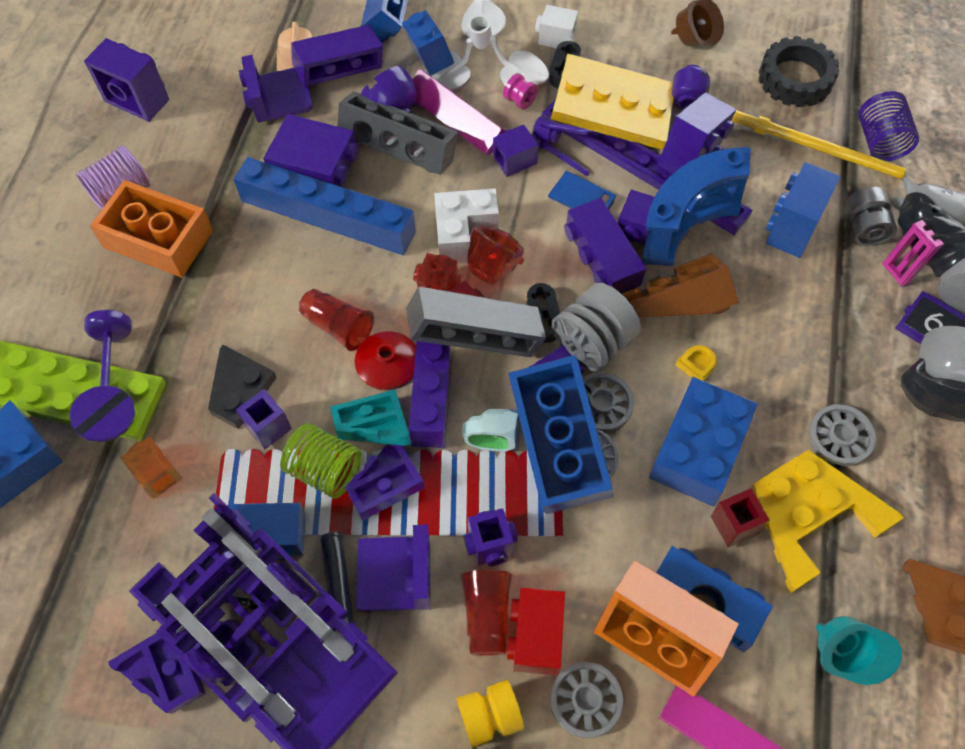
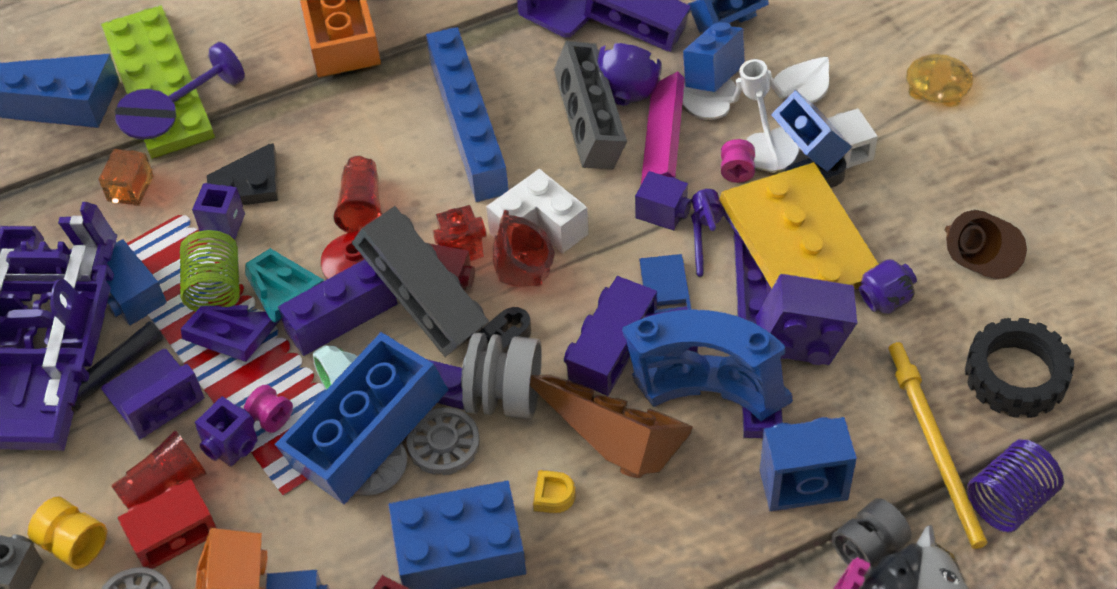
camera: 55 degrees right, 10 degrees down
dark purple brick [263,114,359,187] -> none
none -> dark pink wheel [244,384,293,433]
none -> blue brick [771,90,852,172]

